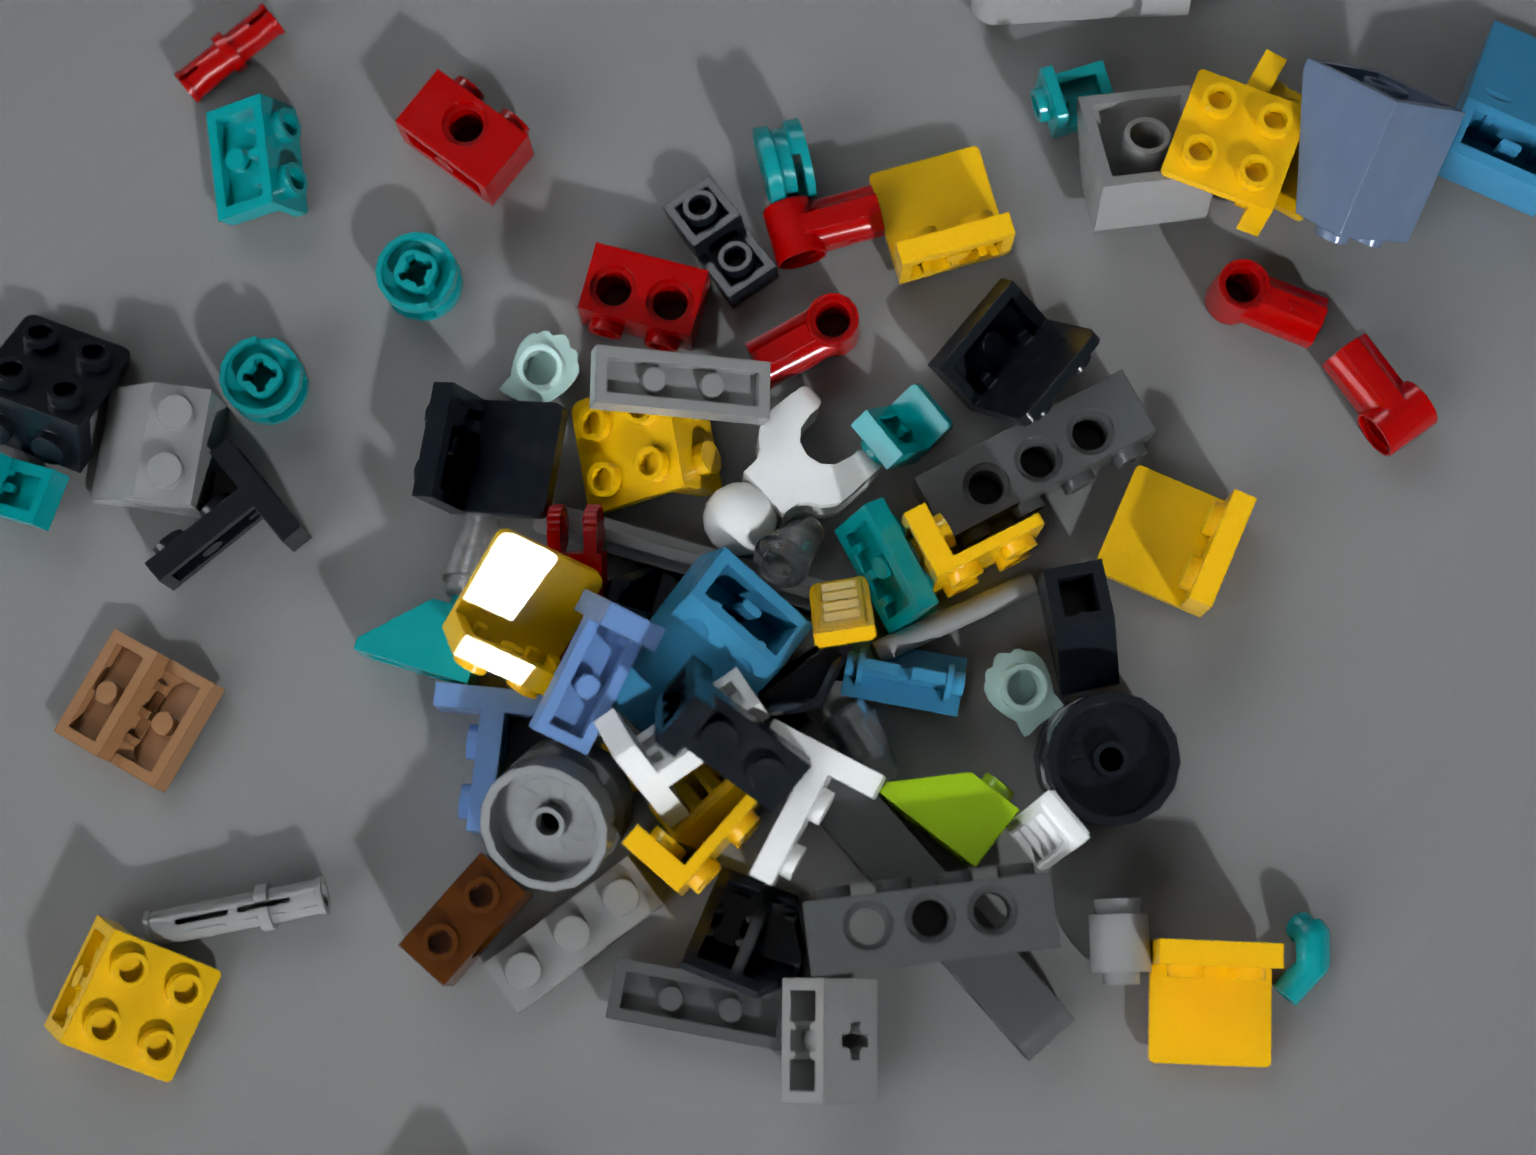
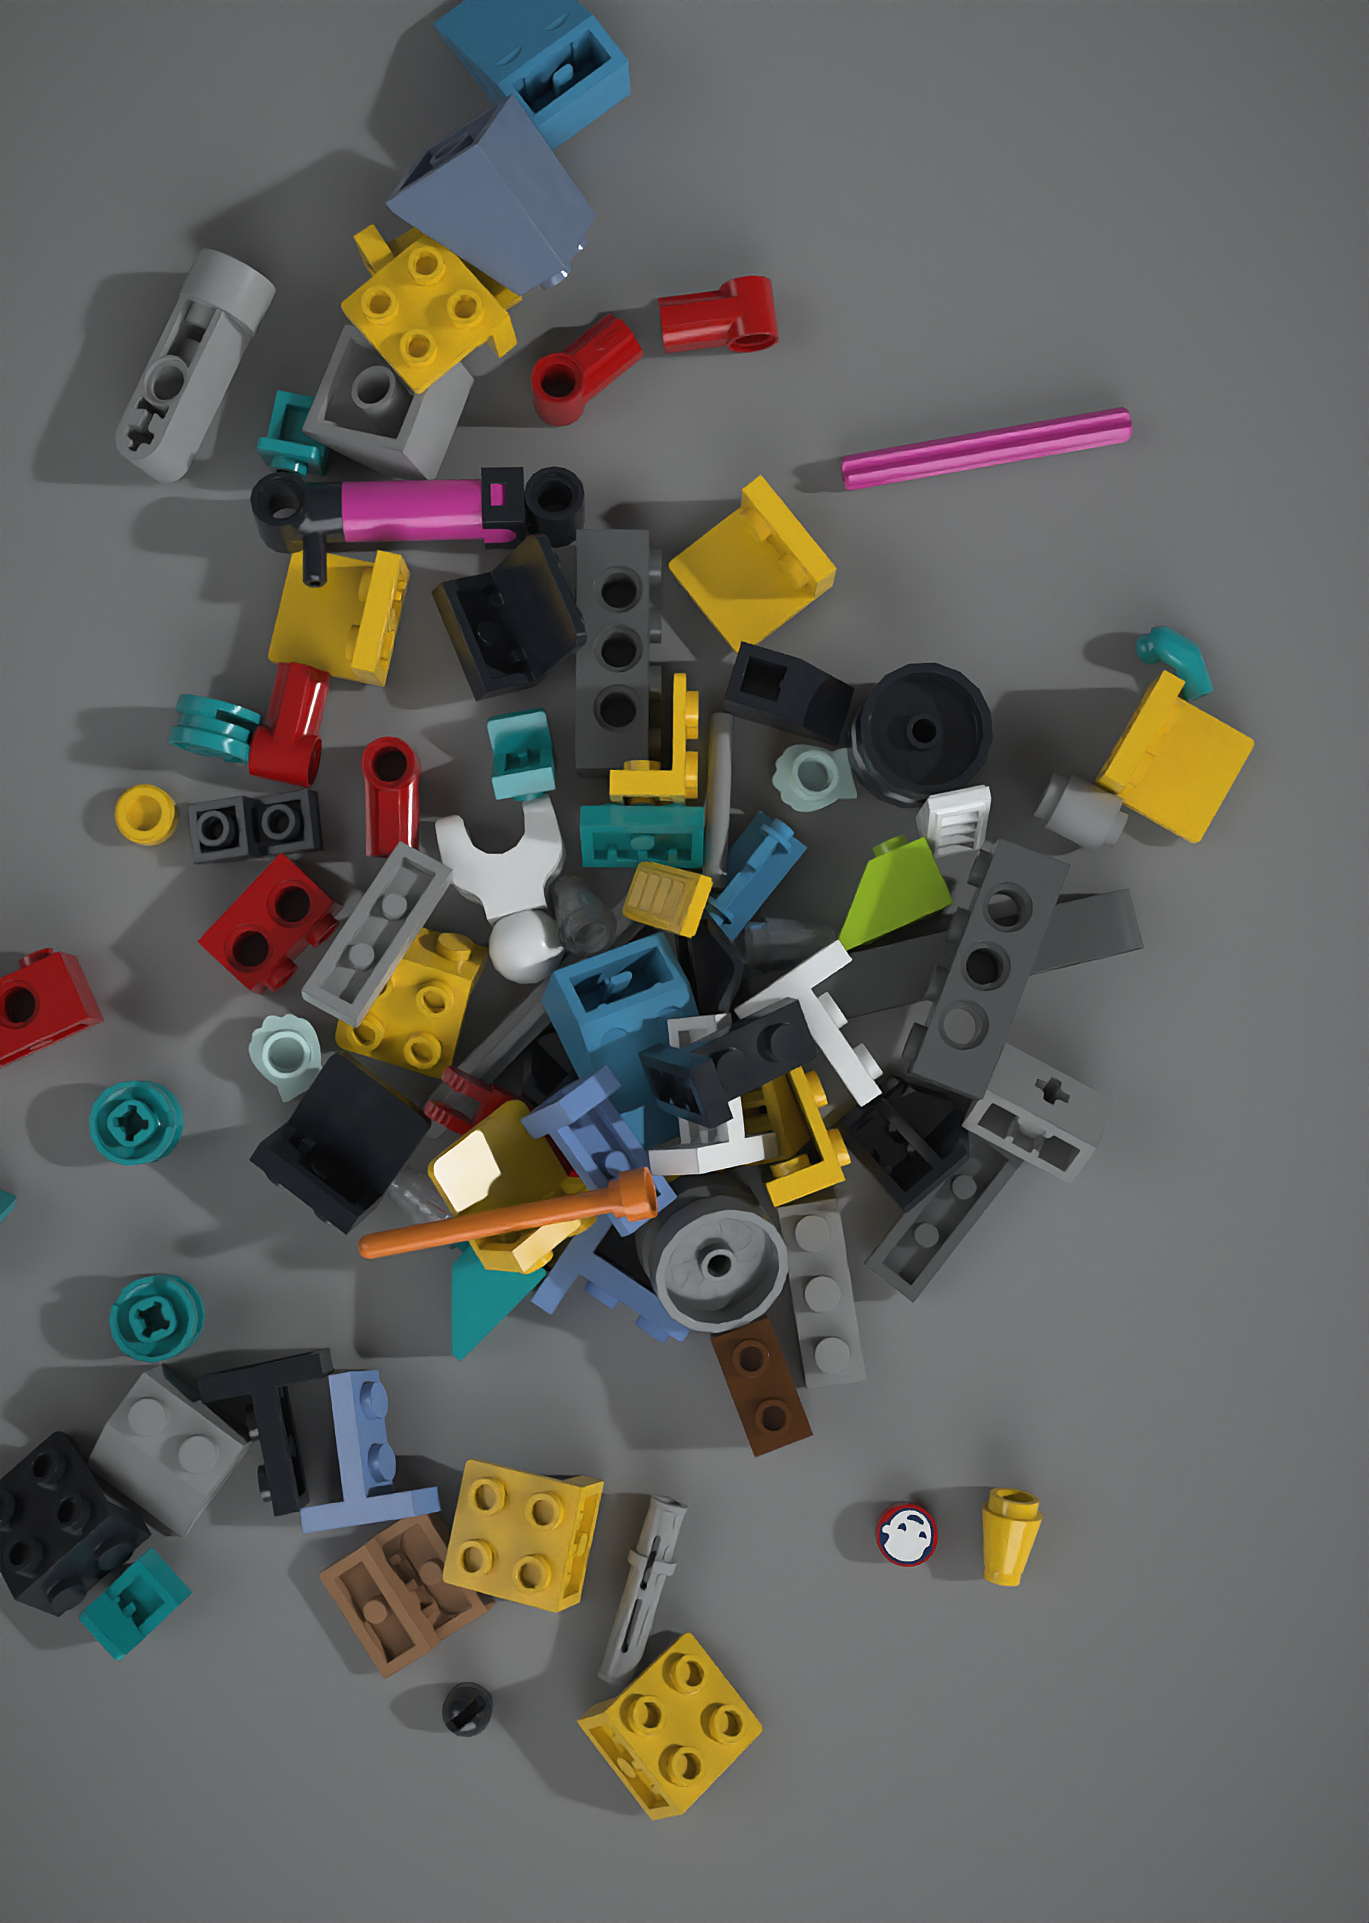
camera: 60 degrees left, 5 degrees up
none -> yellow tile [114,784,179,846]
none -> piece [250,466,585,588]
none -> medium blue bracket [299,1370,442,1534]
none -> orange piece [358,1167,658,1259]
none -> yellow bracket [442,1458,604,1613]
none -> black hinge [442,1682,493,1737]
none -> dark pink axle [840,407,1132,490]
none -> tile [875,1501,938,1567]

